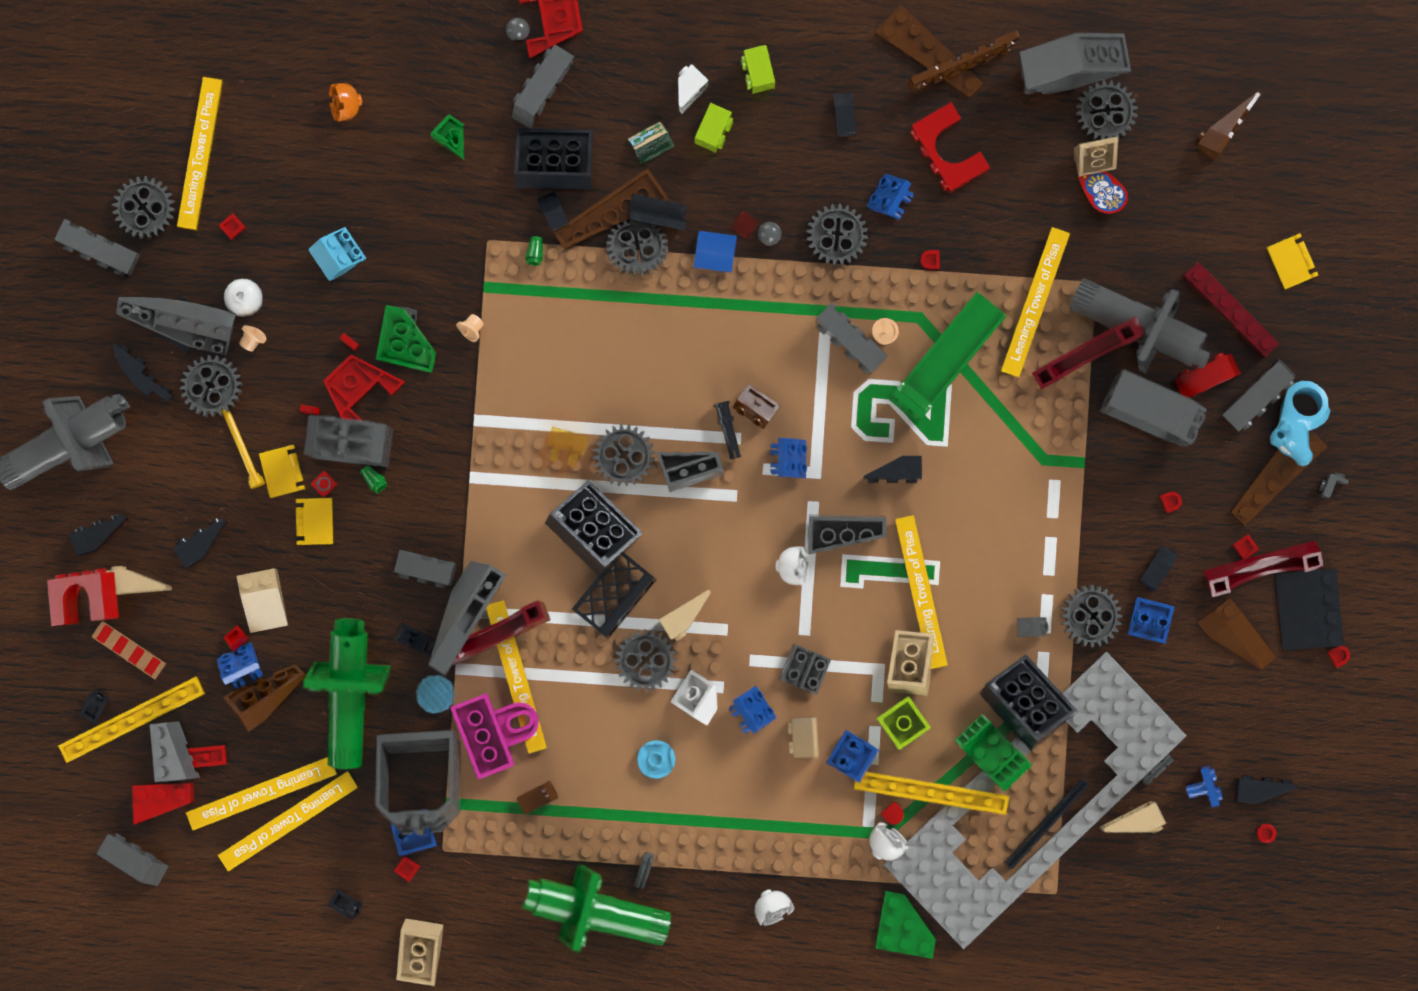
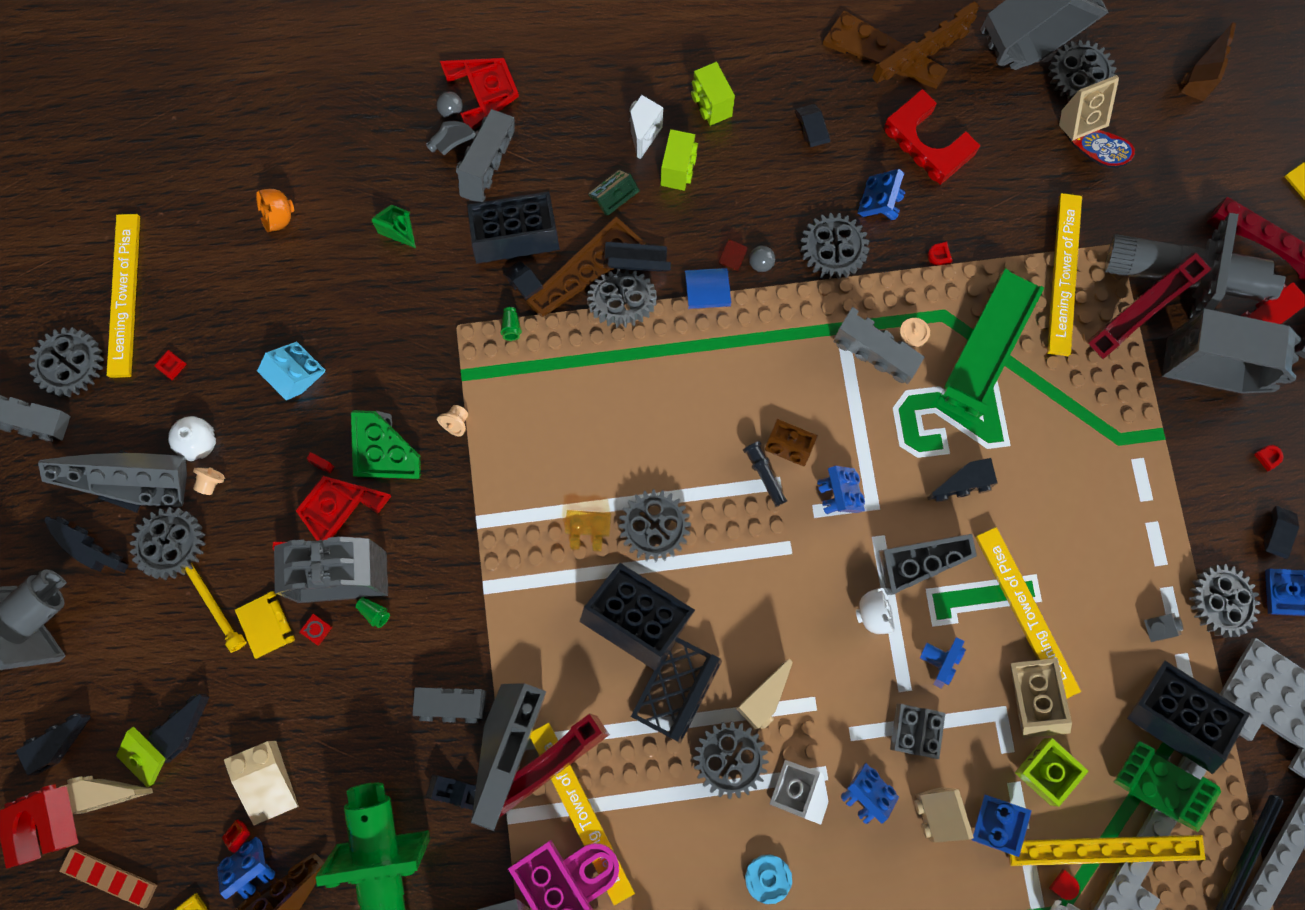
camera: 15 degrees left, 10 degrees down
yellow piece [296,498,333,545] -> none
tile [416,675,455,713] -> none
dark grey wedge [657,452,724,492] -> none
none -> lime plate [116,727,165,788]
none -> dark grey arm [426,121,476,155]
none -> blue plate [920,637,966,689]

